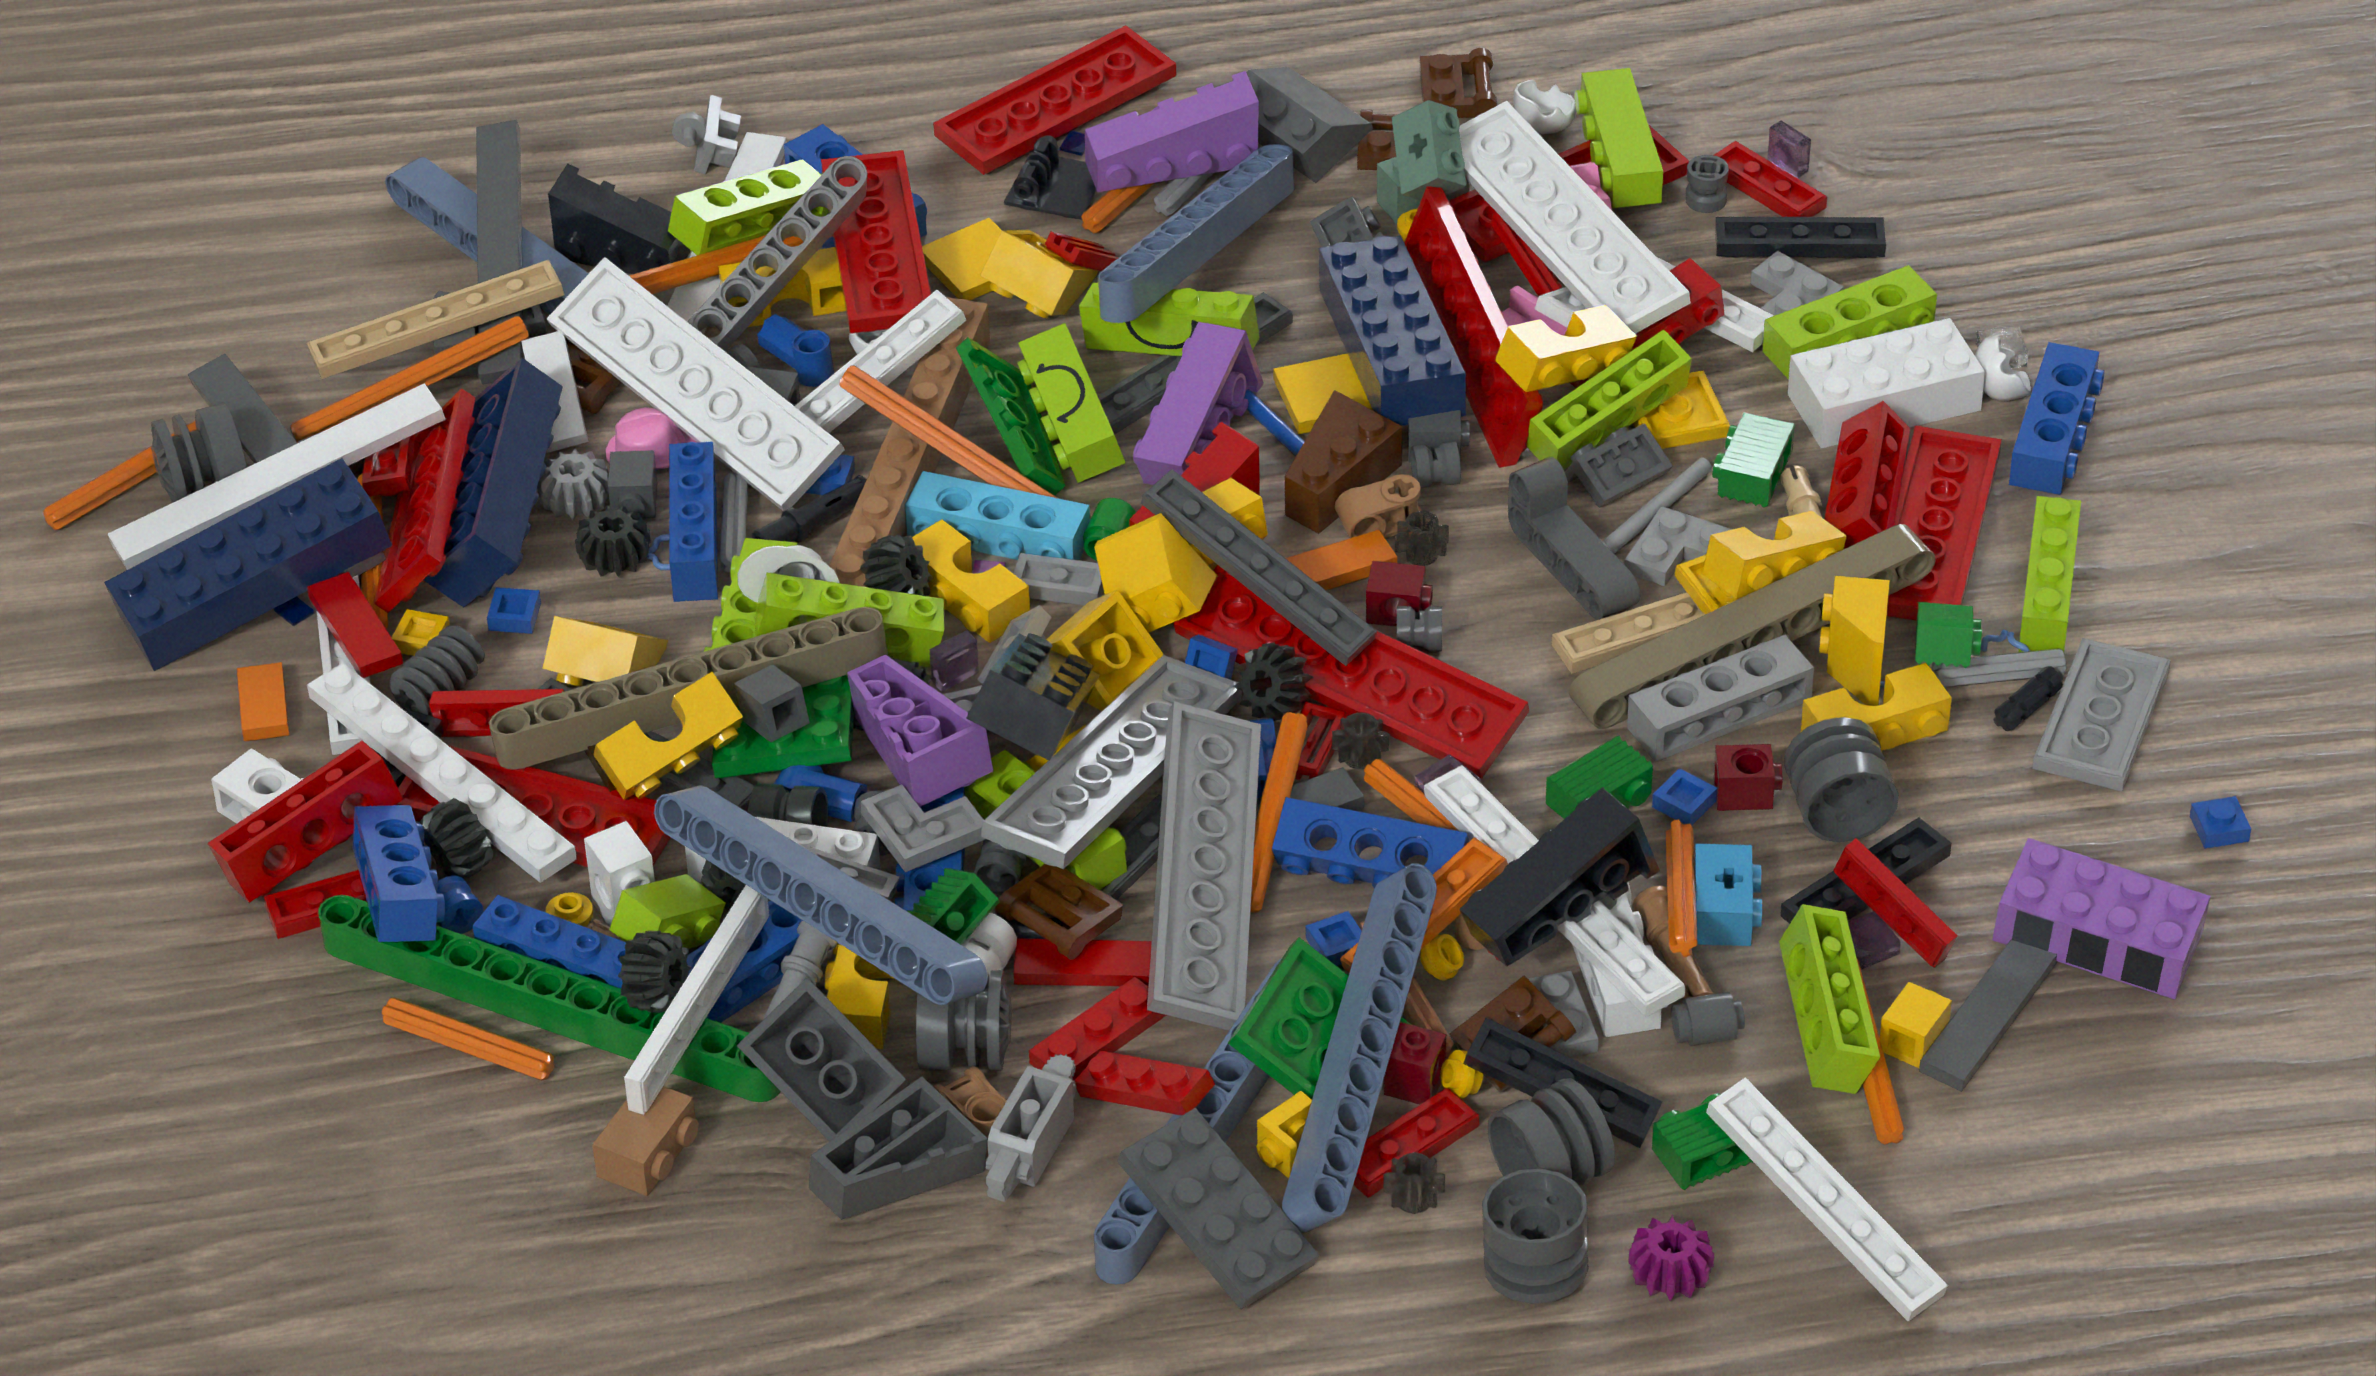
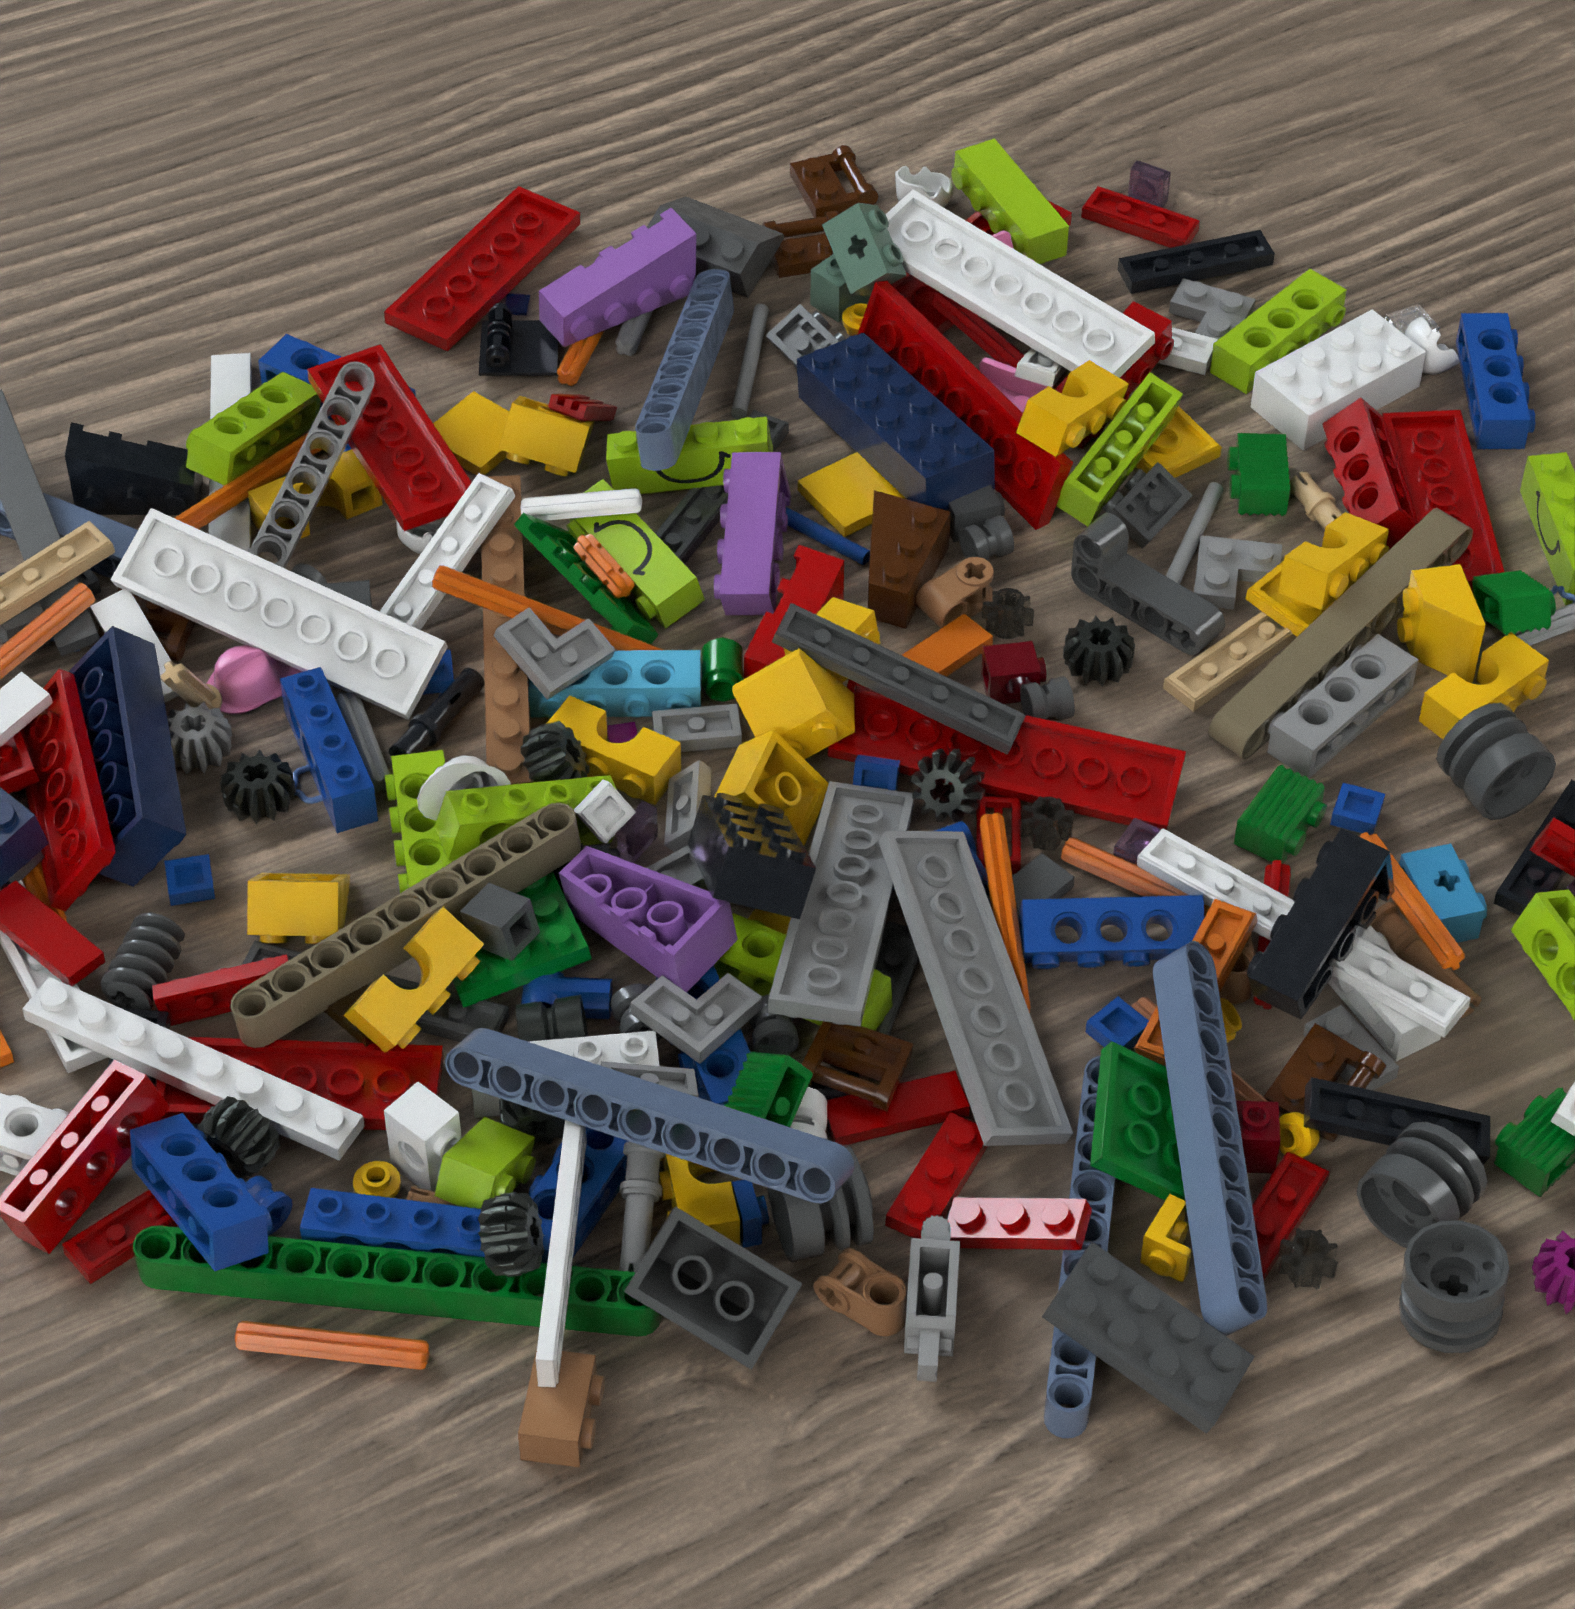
camera: 20 degrees left, 5 degrees up
yellow plate [392,609,450,656] -> none
dark grey brick [608,450,658,518] -> none
light grey hips [672,95,741,174] -> none
blue piece [757,314,834,387] -> none
dark grey wedge [808,1076,988,1220] -> none
dark grey brick [1671,992,1745,1046] -> none
dark grey wheel [1686,155,1729,213] -> none
dark red brick [1713,744,1783,811] -> none
none -> tan axle [160,661,222,709]
none -> light grey plate [494,607,615,700]
none -> white axle [520,488,642,521]
none -> orange axle [574,534,635,599]
none -> white tile [574,779,636,844]
none -> light grey bar [731,304,769,420]
none -> blue plate [732,1180,769,1248]
none -> pearl dark grey gear [1063,615,1135,687]

